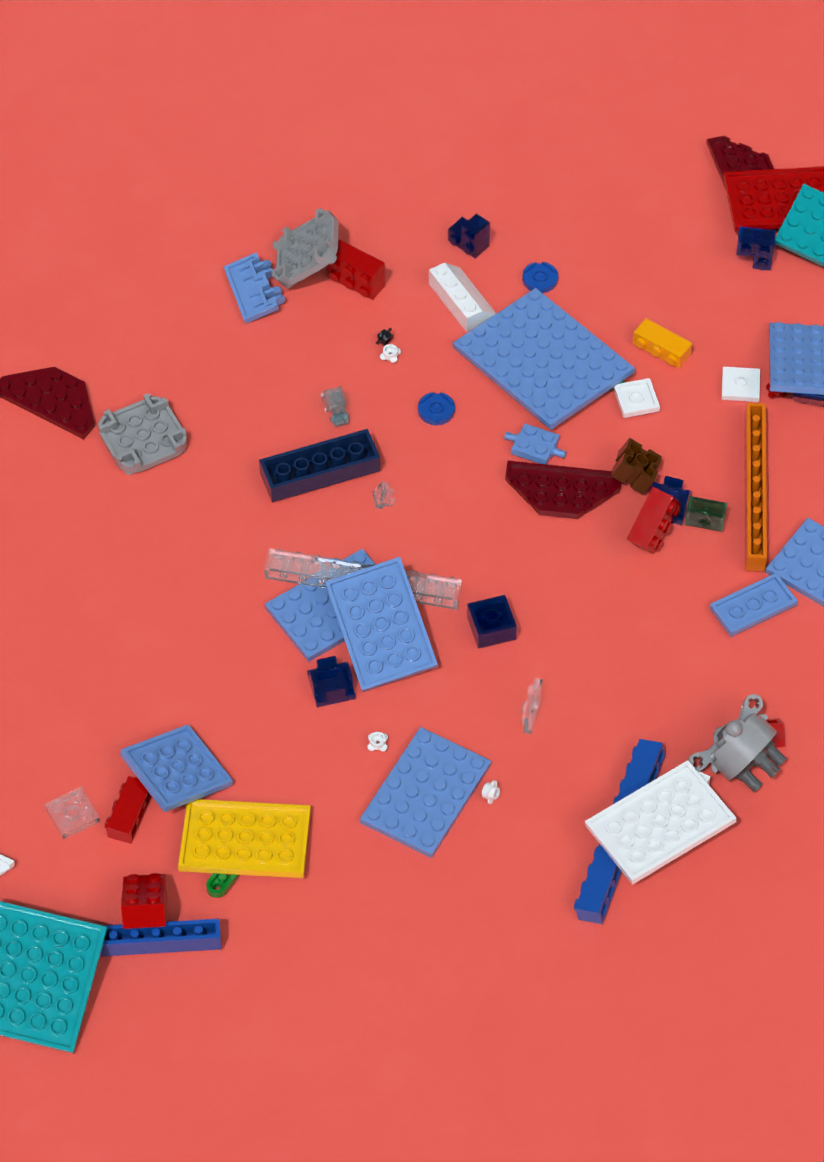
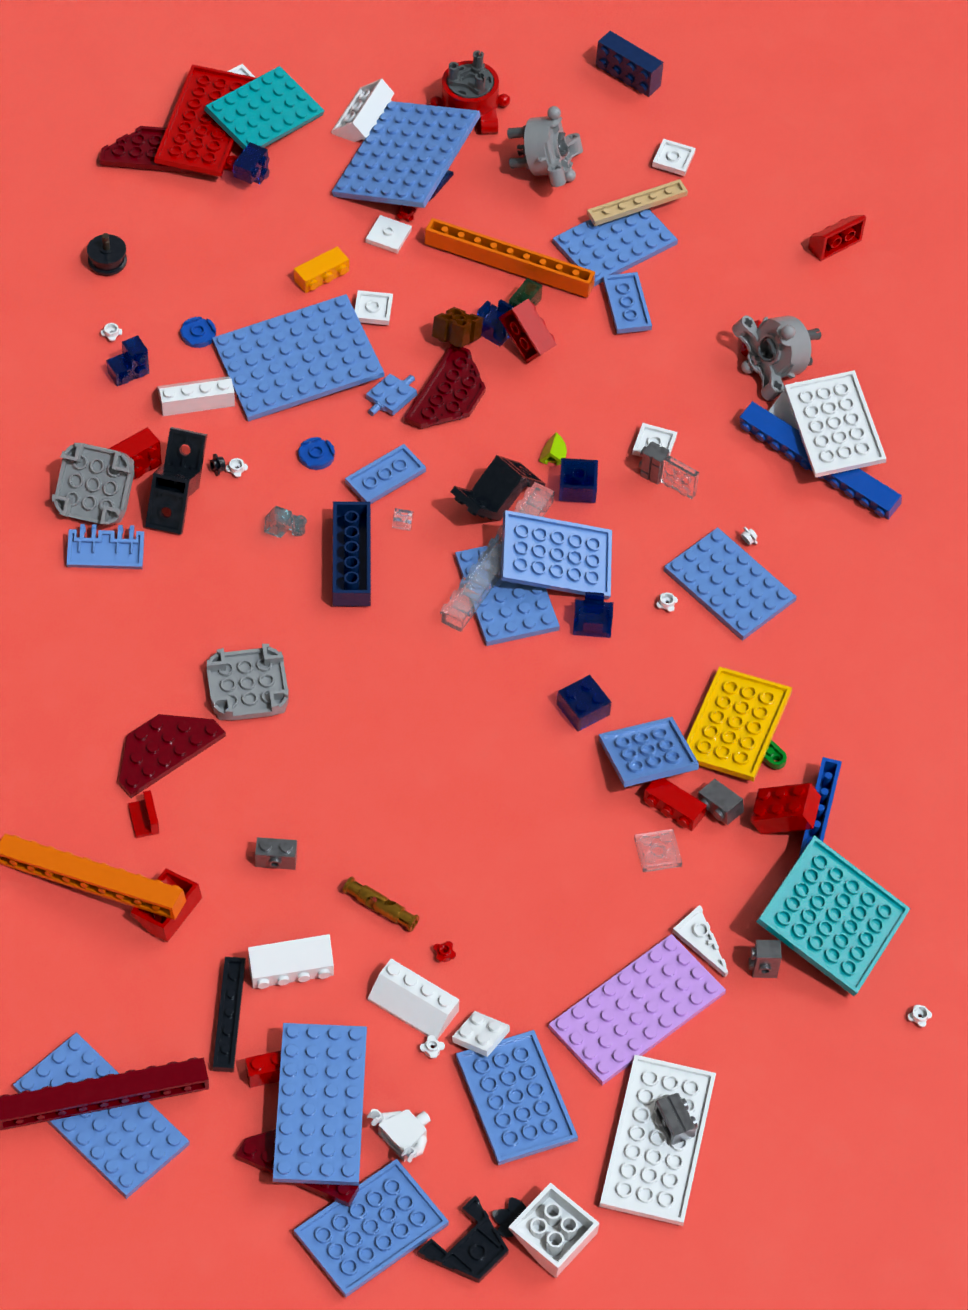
camera: 75 degrees left, 0 degrees up
none -> black wheel [87,233,127,275]
none -> white plate [101,323,122,341]
none -> black bracket [145,427,208,534]
none -> medium blue plate [345,444,426,504]
none -> black bracket [450,455,546,521]
none -> lime brick [539,432,567,465]
none -> clear blue brick [557,675,612,731]
none -> white plate [632,423,678,458]
none -> brick [639,441,670,484]
none -> flat silver brick [698,779,744,825]

